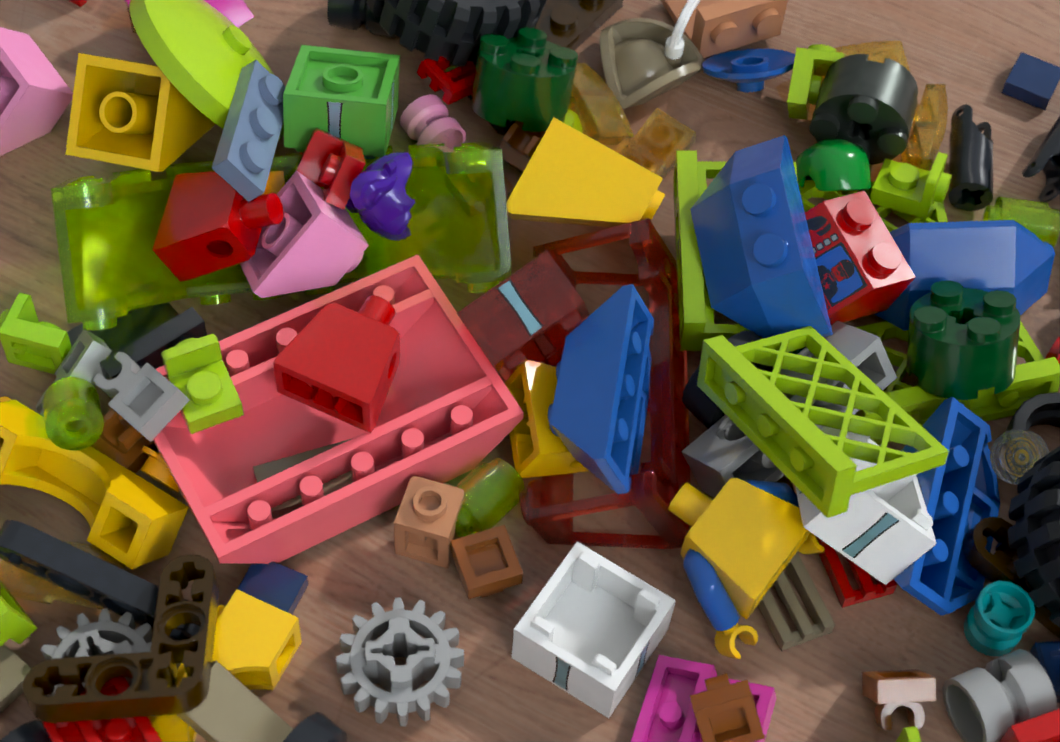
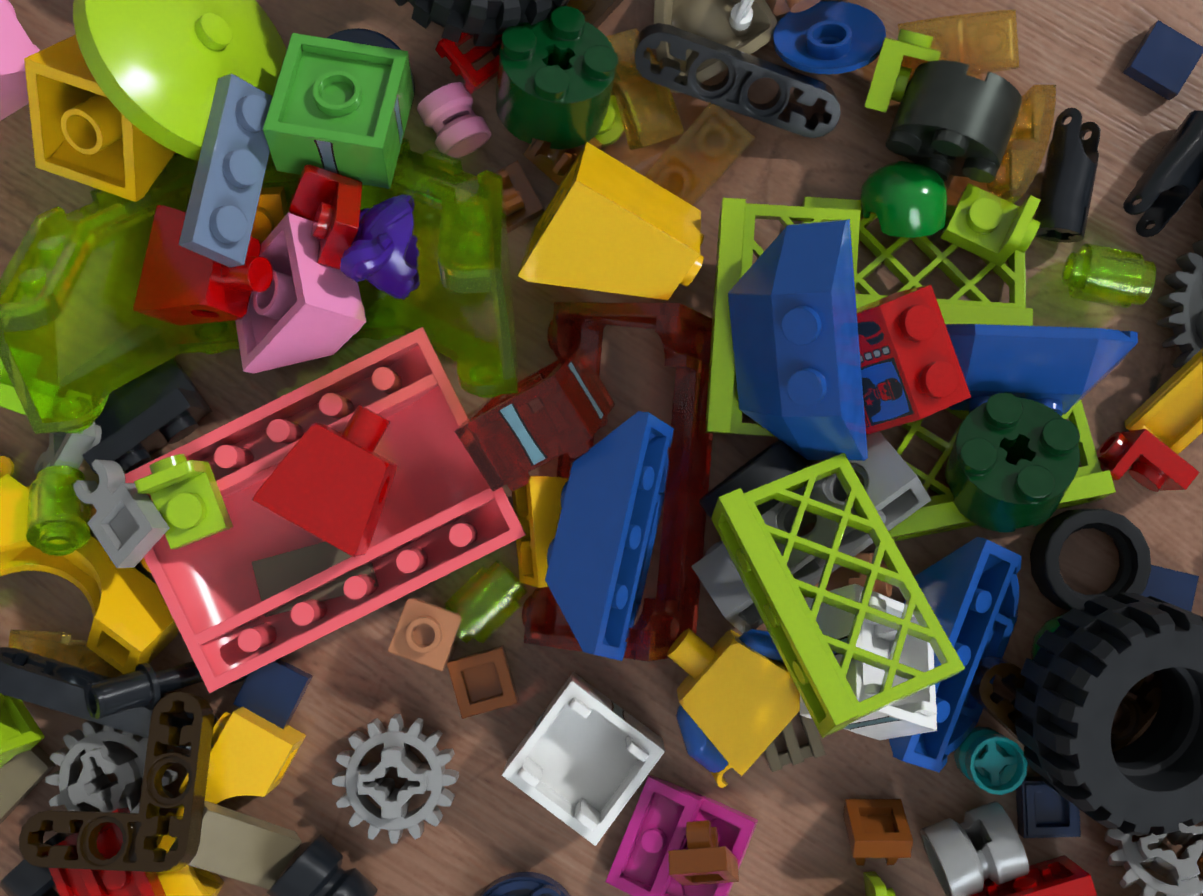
camera: 10 degrees right, 30 degrees up
clear tile [990,429,1049,484] -> none
none -> black pin [84,661,247,720]
none -> black beam [634,23,841,138]

